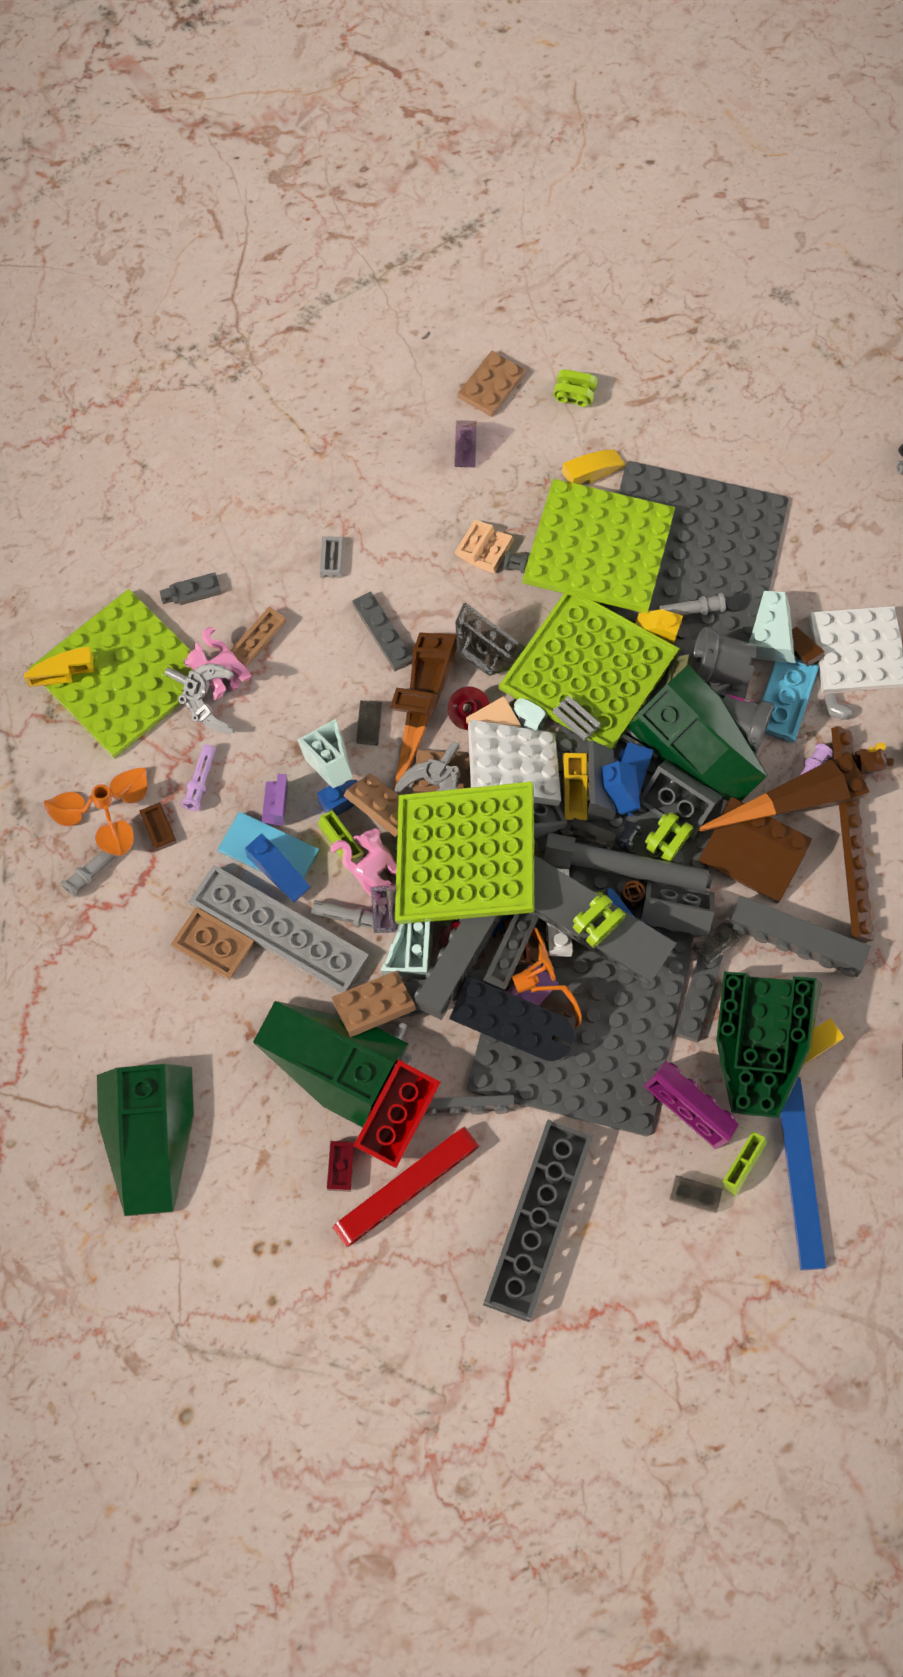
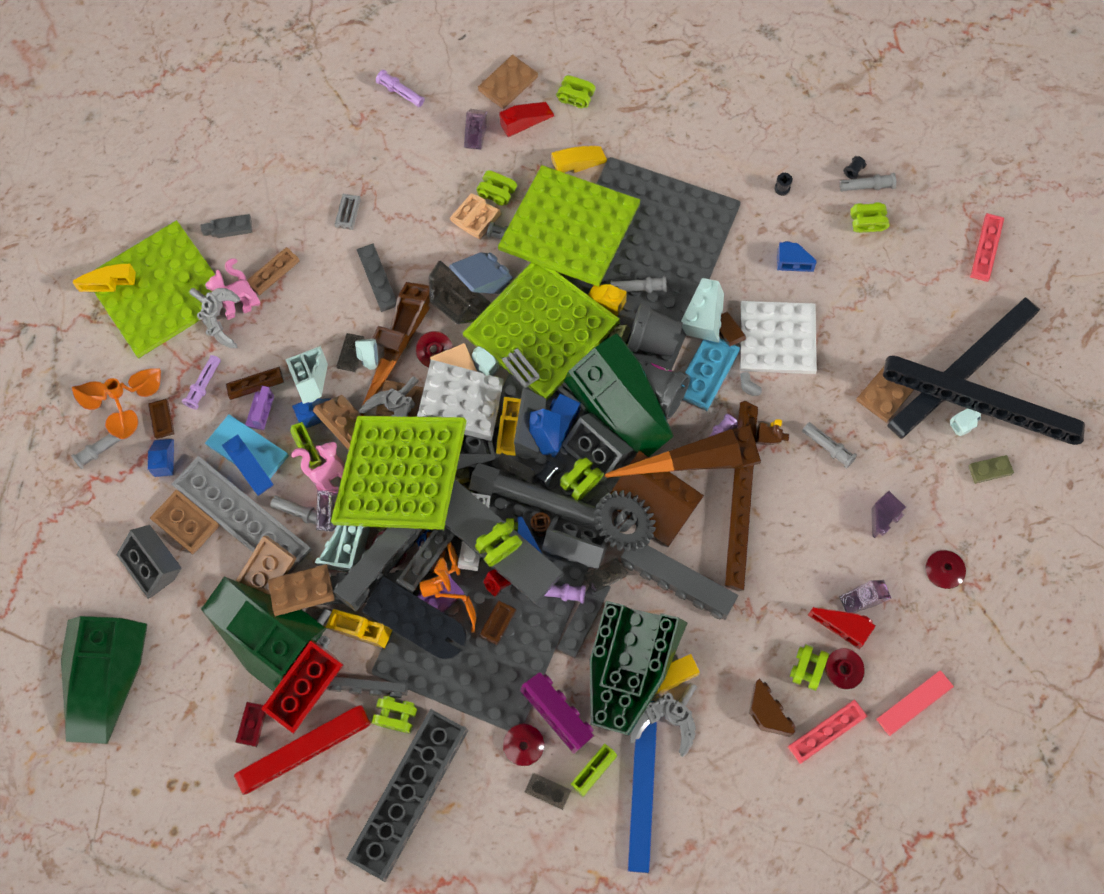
camera: 15 degrees right, 0 degrees up
none -> dark grey slope [116,525,182,598]
none -> blue slope [148,439,174,477]
none -> reddish brown tile [226,366,284,400]
none -> medium nougat plate [236,535,297,594]
none -> yellow slope [326,609,392,649]
none -> light aqua rock [355,339,378,370]
none -> lime brick [371,696,418,734]
none -> lavender pin [376,69,425,108]
none -> sand blue slope [449,252,513,294]
none -> lime brick [476,170,517,206]
none -> reddish brown tile [479,600,516,645]
none -> red bracket [483,569,511,597]
none -> red slope [499,102,554,138]
none -> dark red dish [503,724,544,766]
none -> lavender pin [544,583,586,603]
none -> dark grey gear [594,490,656,552]
none -> light grey bar [630,683,697,757]
none -> black bush [774,172,793,196]
none -> blue slope [777,241,816,272]

